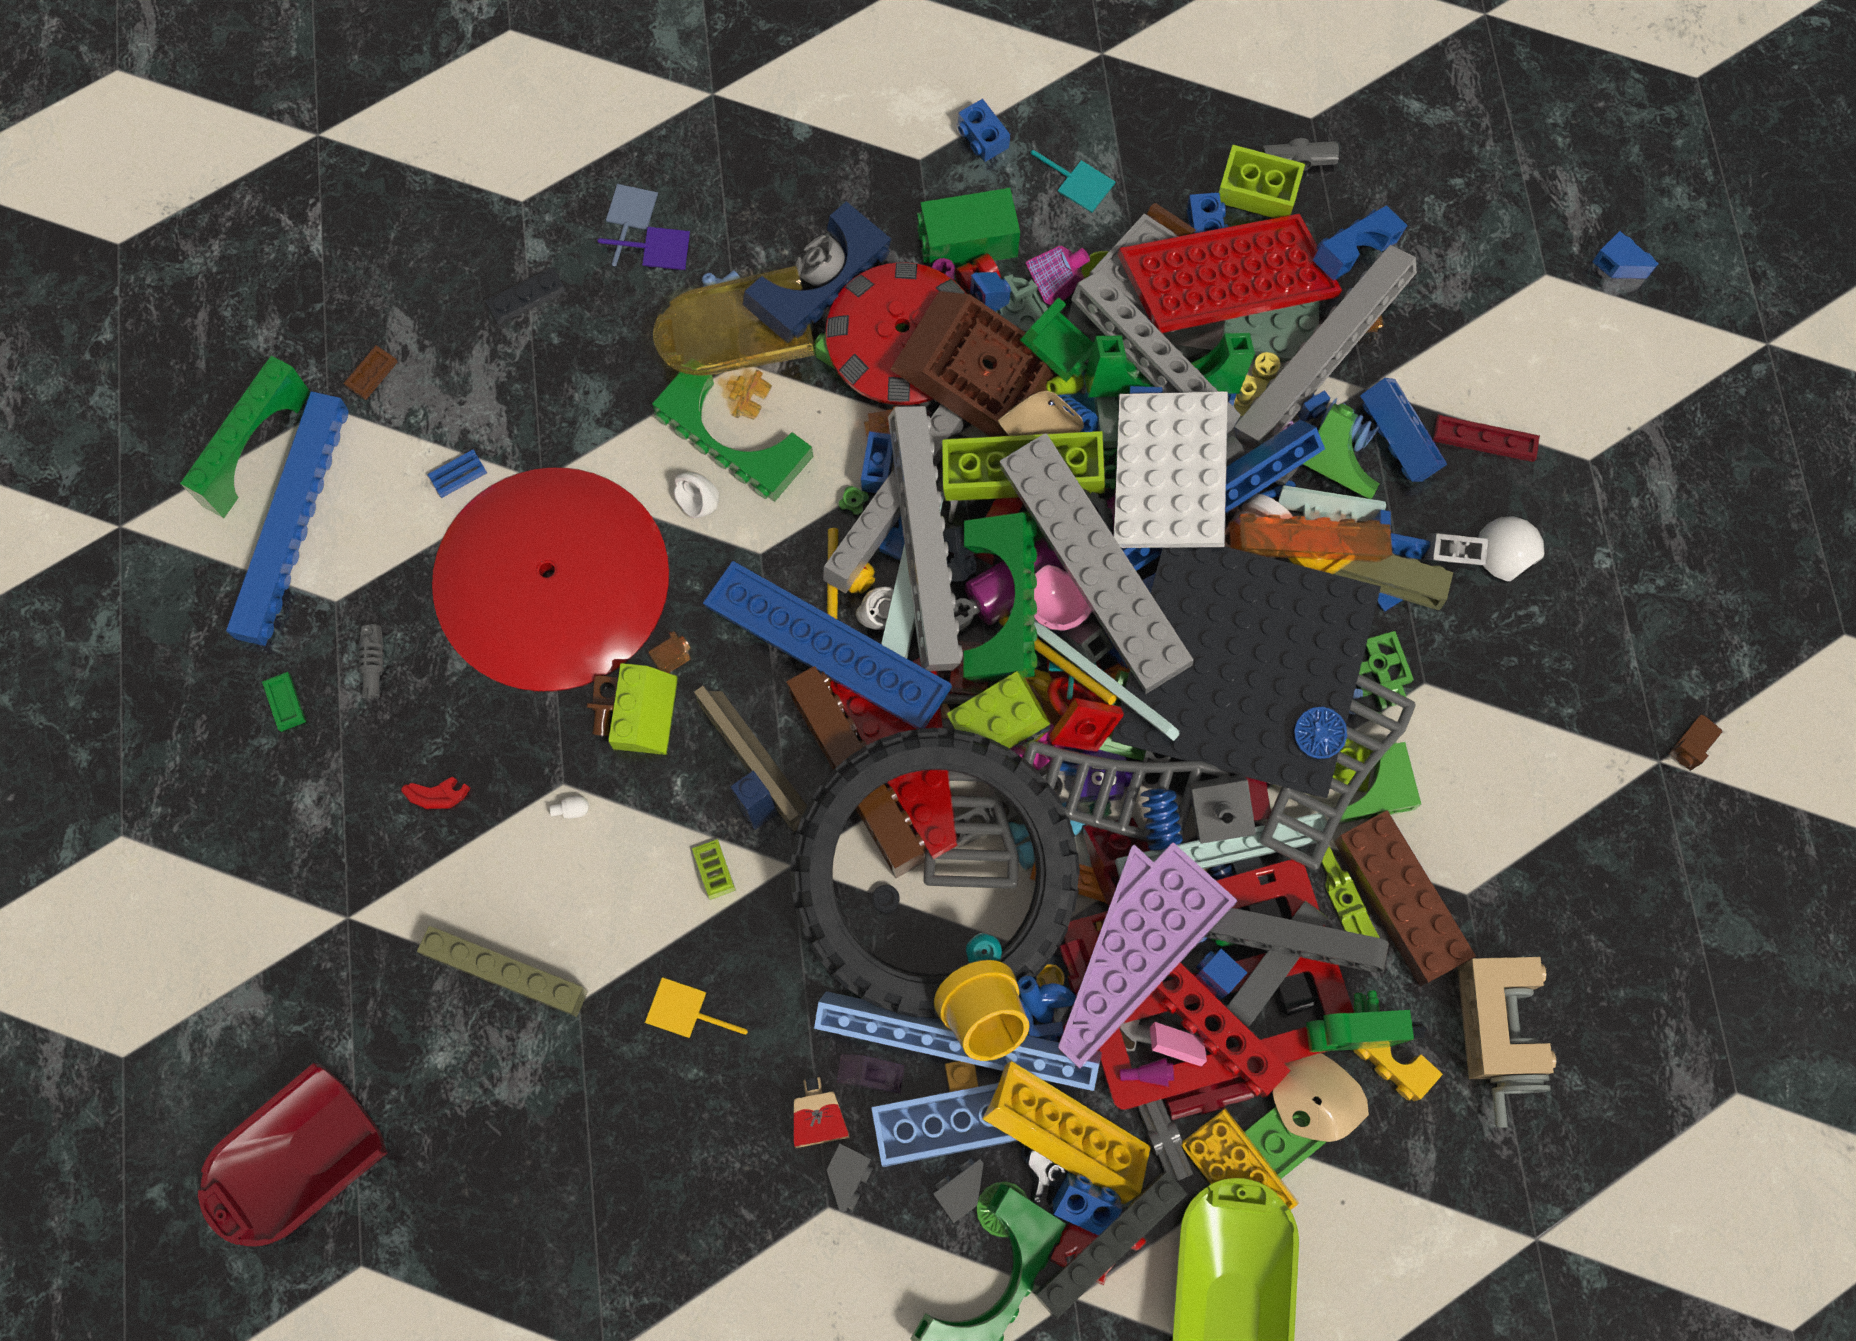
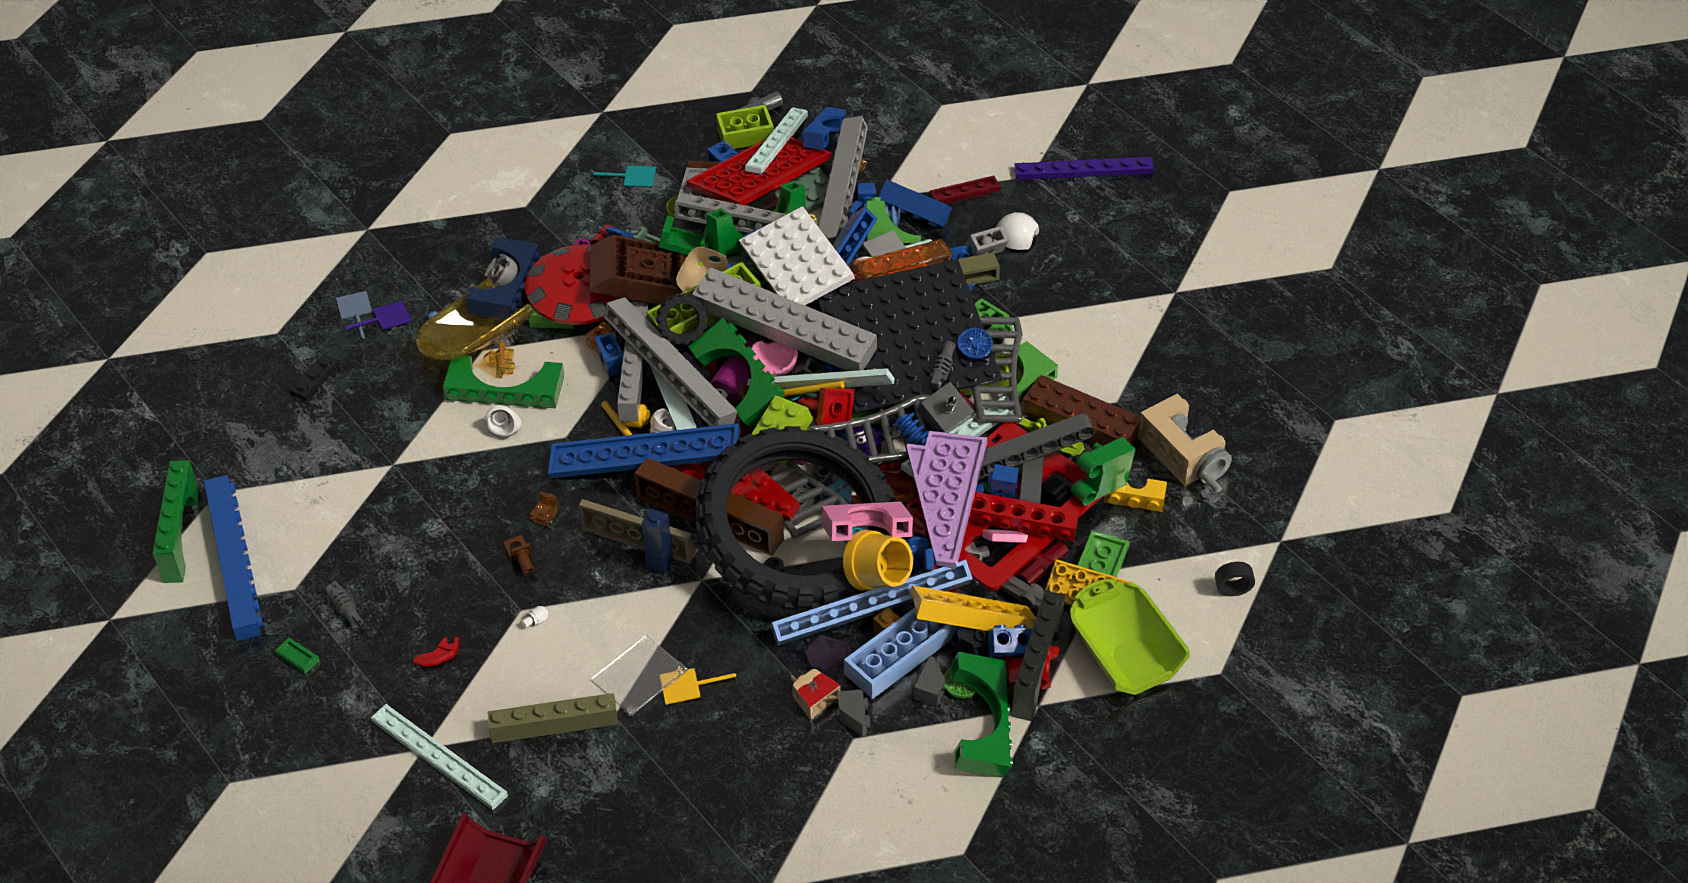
camera: 30 degrees left, 25 degrees down
reddish brown plate [343,345,398,400] -> none
blue tile [427,450,487,498] -> none
red dish [432,468,669,691] -> none
lime slope [609,663,678,755] -> none
lime slope [692,839,736,900] -> none
bright green plate [839,486,869,515] -> none
blue plate [879,516,905,561] -> none
green brick [917,188,1020,268] -> none
blue brick [957,98,1010,162] -> none
dark pink torso [1026,246,1090,305] -> none
magenta cone [1120,1058,1174,1087] -> none
light yellow wheel [1252,352,1280,381] -> none
tan piece [1273,1053,1369,1142] -> none
blue slope [1592,231,1659,278] -> none
reddish brown bracket [1668,715,1723,771] -> none
none -> light aqua tile [371,704,508,810]
none -> clear piece [591,635,688,716]
none -> black tyre [656,293,708,345]
none -> light aqua tile [745,108,808,174]
none -> bright pink arch [822,502,913,541]
none -> blue bracket [858,183,876,208]
none -> light grey tile [862,230,911,268]
none -> blue tile [922,549,934,573]
none -> dark grey hinge [930,341,956,390]
none -> dark purple plate [1014,157,1154,180]
none -> black tyre [1215,561,1255,596]

